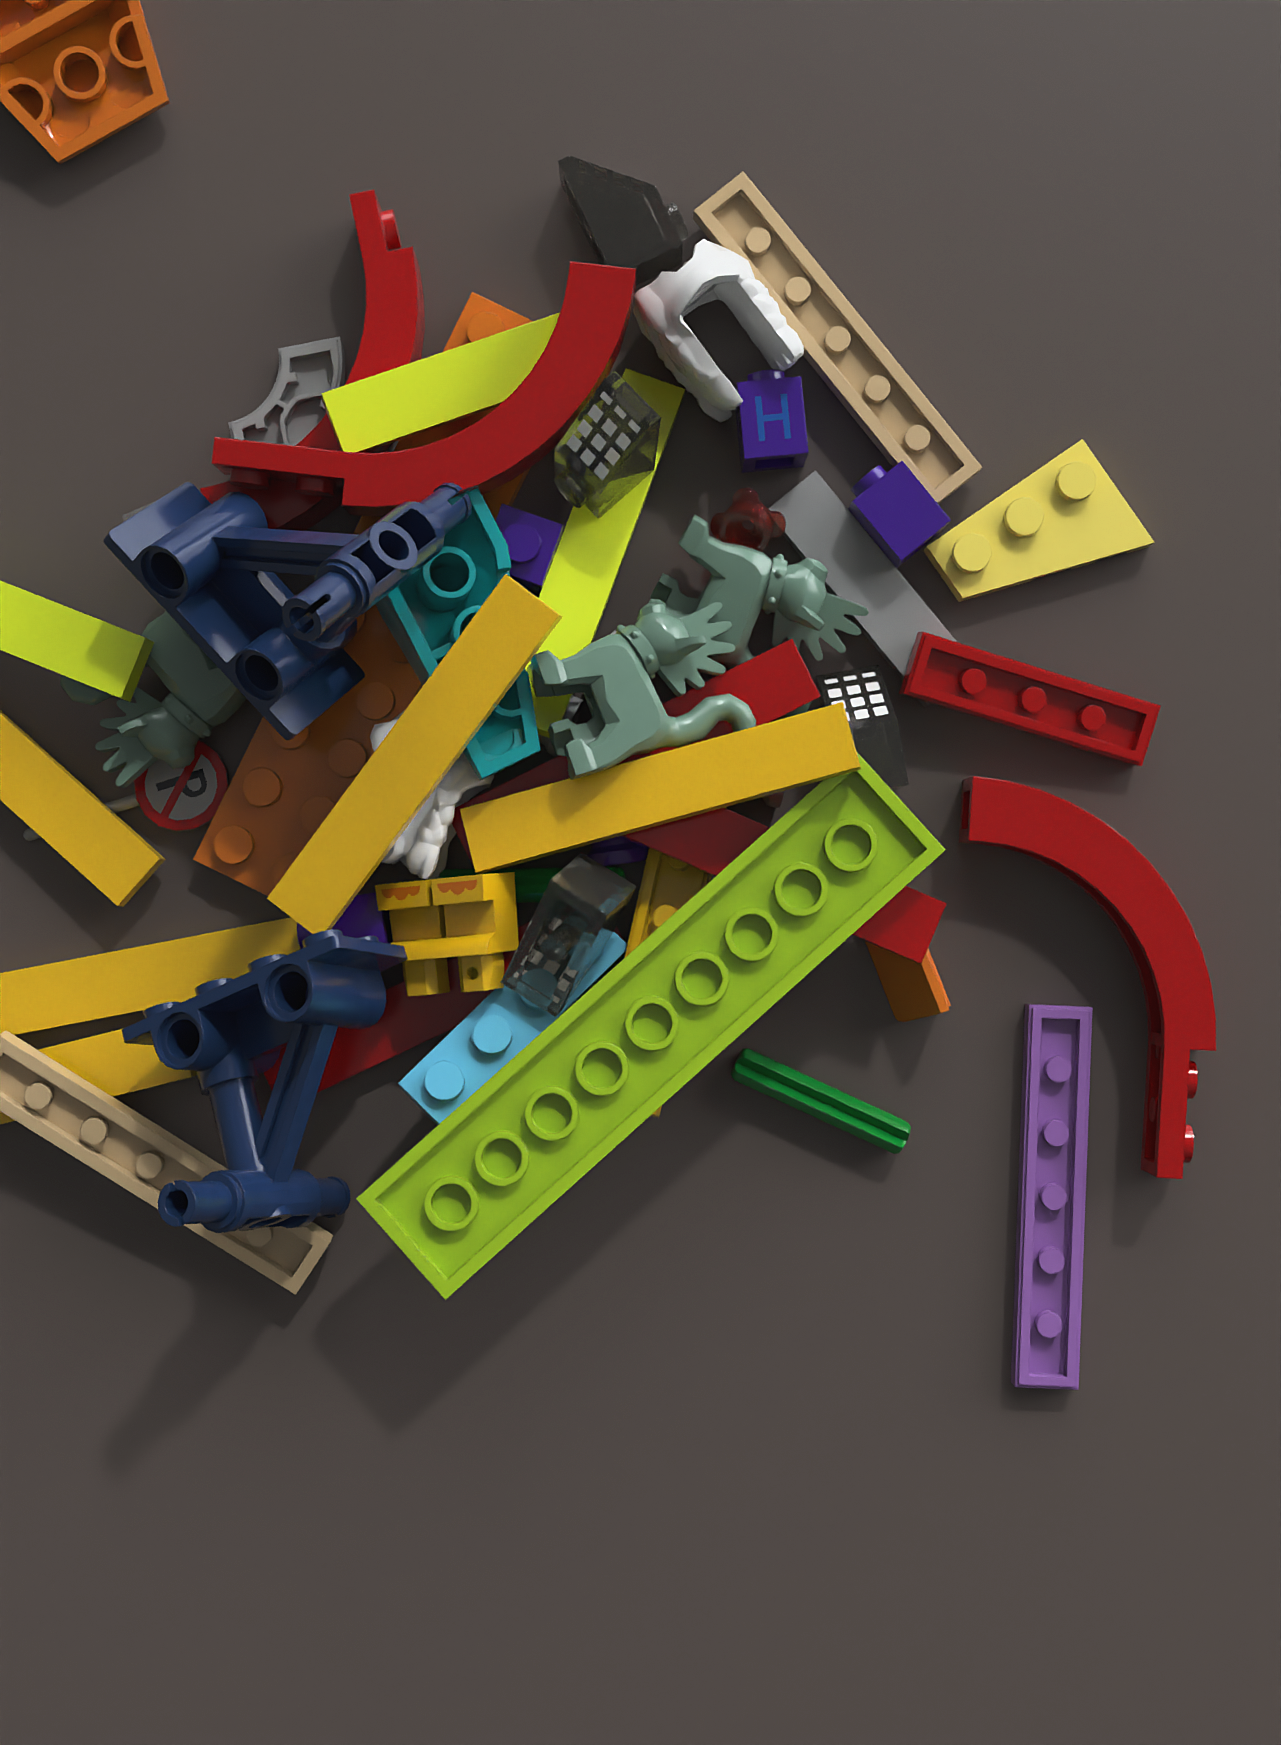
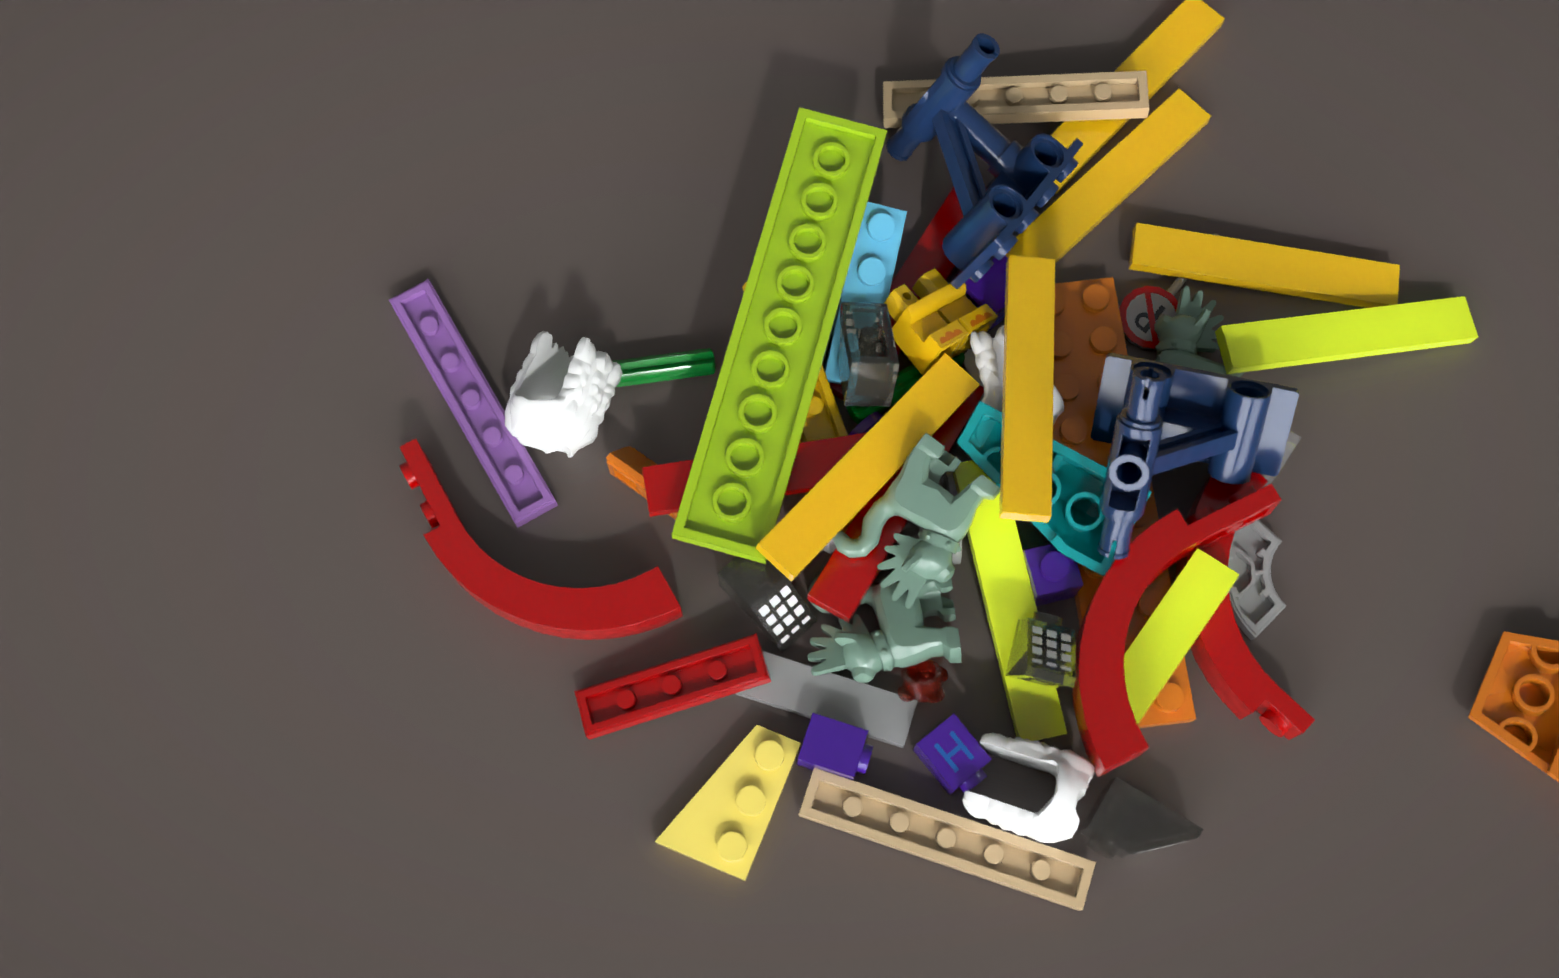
camera: 150 degrees right, 15 degrees down
none -> white piece [505,331,622,458]

